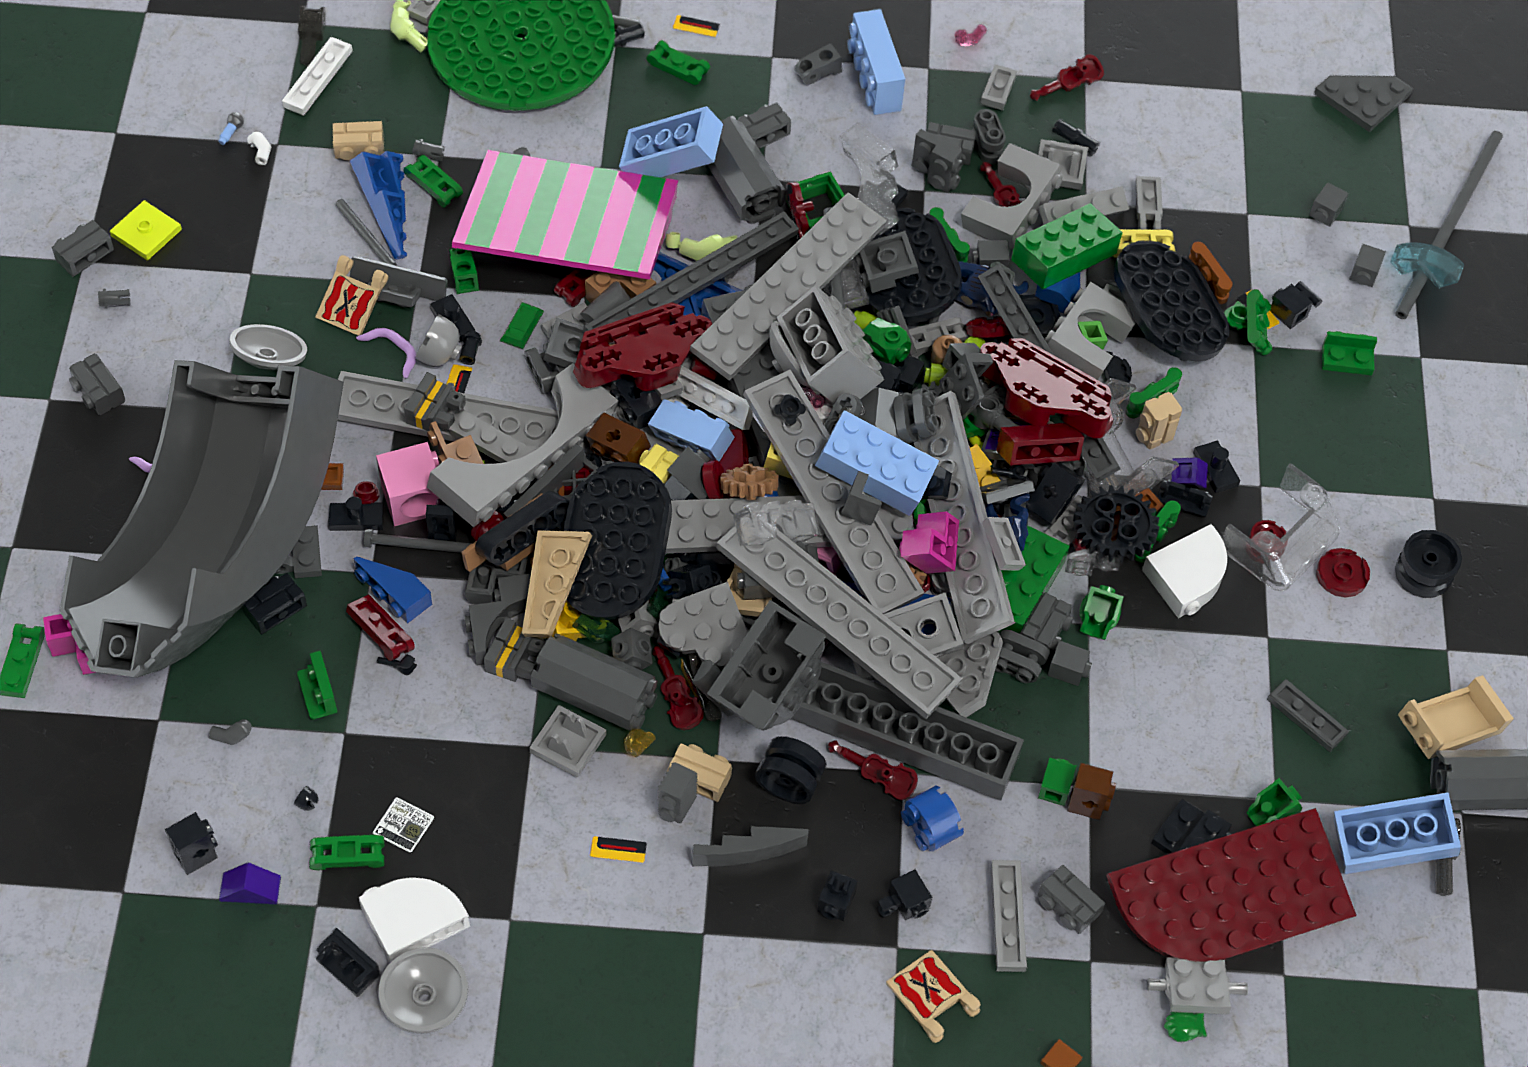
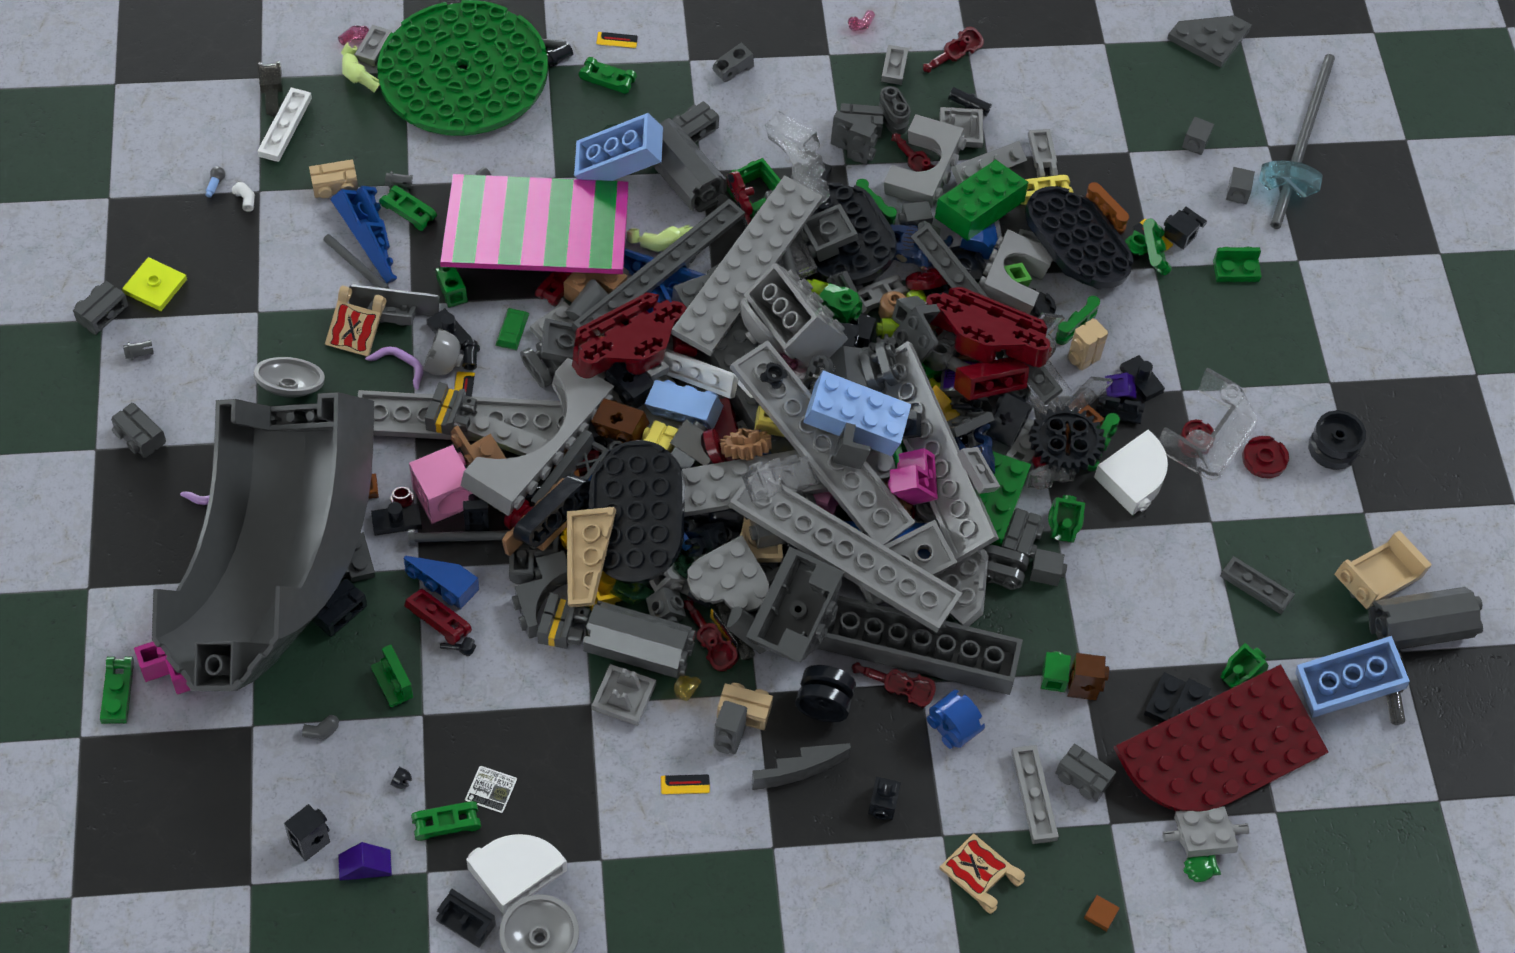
camera: 10 degrees left, 0 degrees up
light blue brick [848,9,905,115] -> none
black brick [877,869,933,921] -> none

